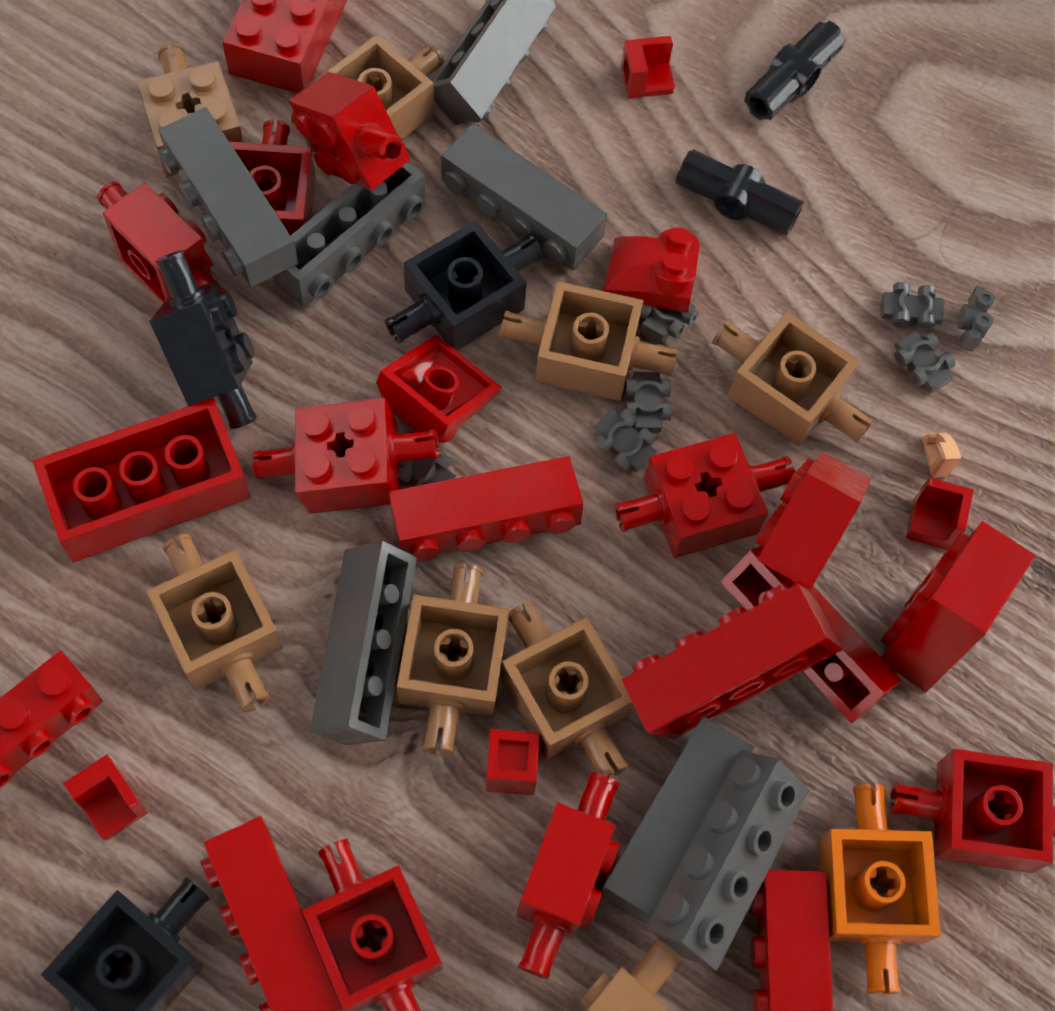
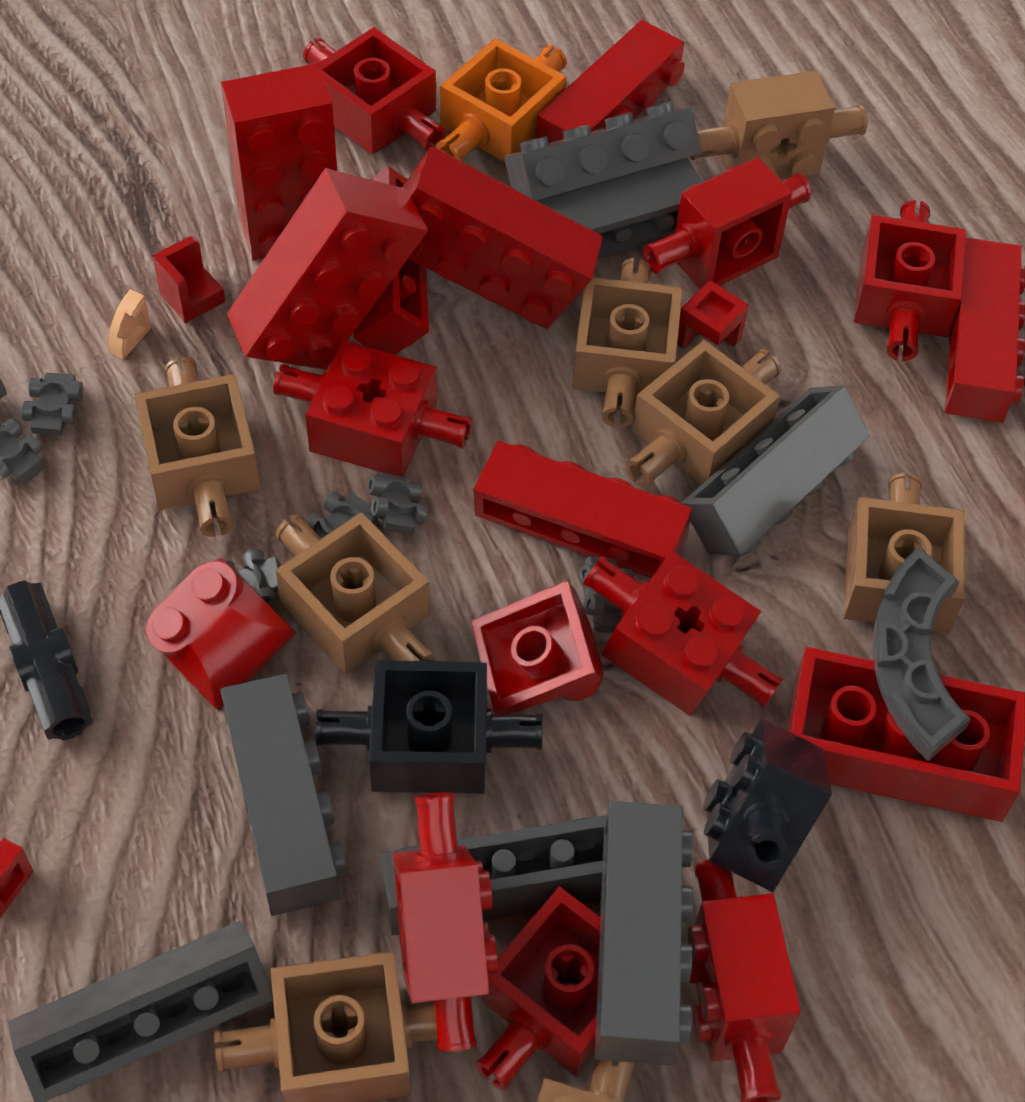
camera: 140 degrees left, 10 degrees down
none -> dark grey tile [872,547,970,761]

